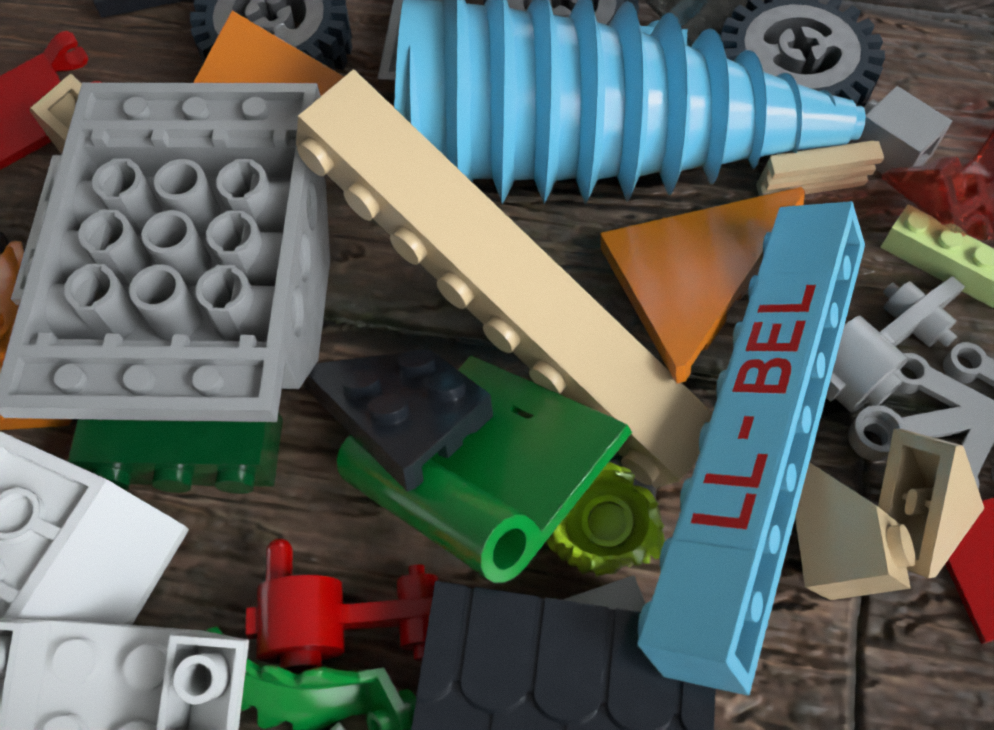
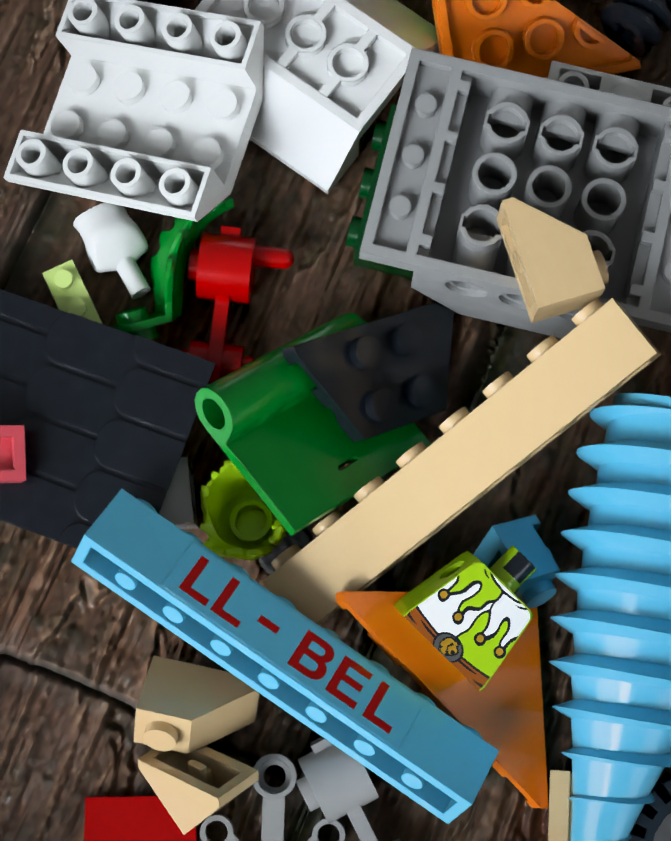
camera: 100 degrees right, 15 degrees up
none -> torso [394,546,537,691]
none -> medium azure brick [473,514,560,608]
none -> tan slope [496,197,609,323]

